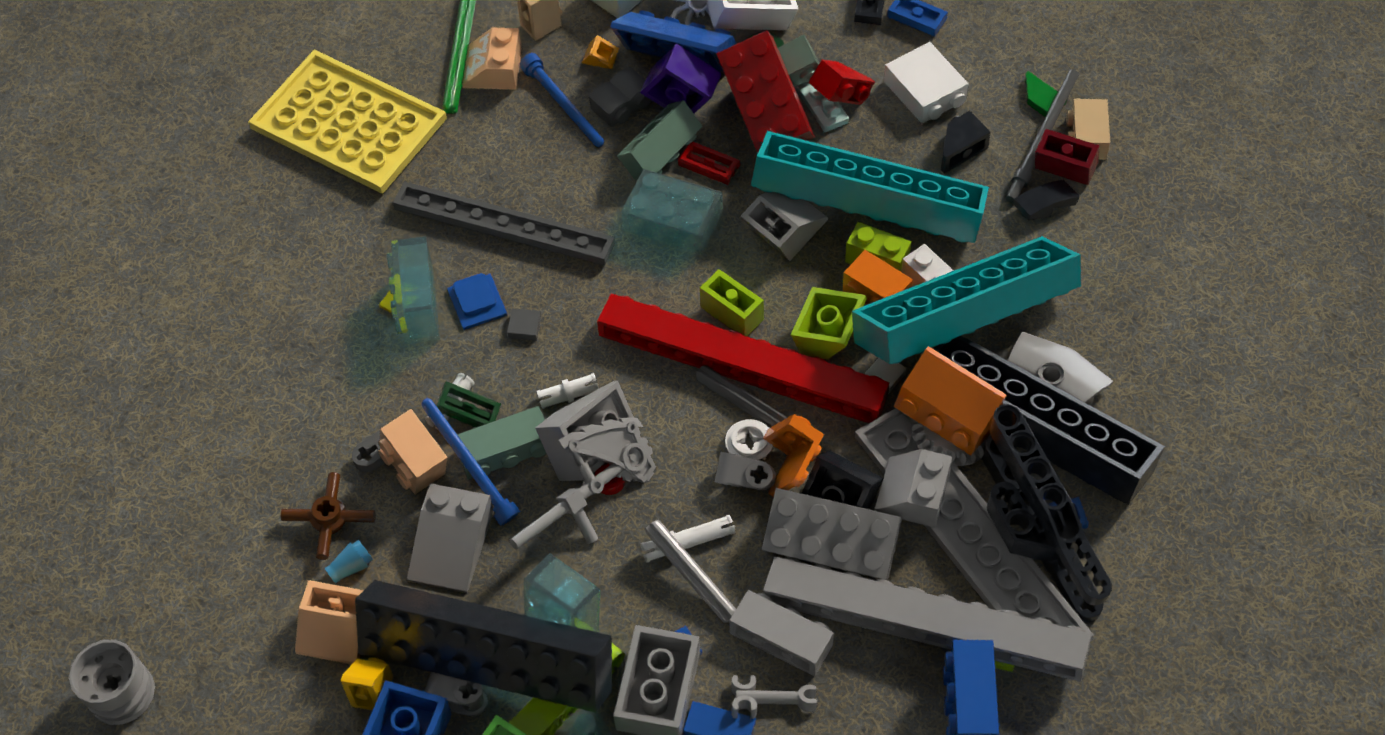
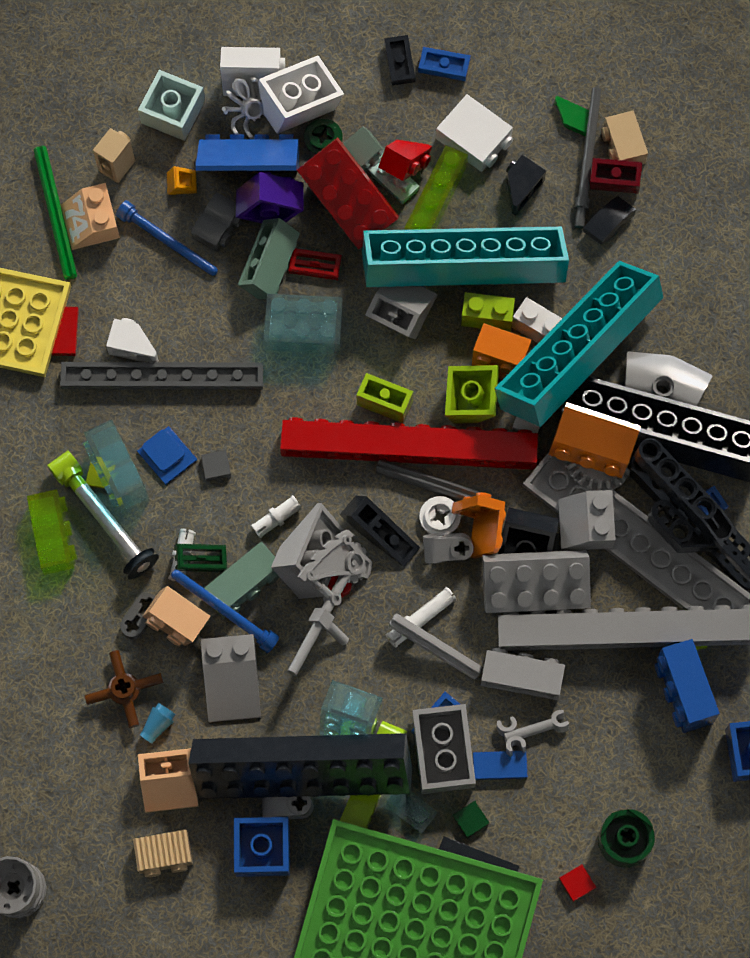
camera: 20 degrees left, 15 degrees up
yellow slope [341,658,393,710] -> none
none -> clear neon green brick [27,489,78,575]
none -> piece [47,450,159,580]
none -> red tile [52,307,79,356]
none -> white slope [106,318,159,362]
none -> tan brick [133,830,193,877]
none -> black slope [340,496,420,567]
none -> clear neon green brick [404,145,468,230]

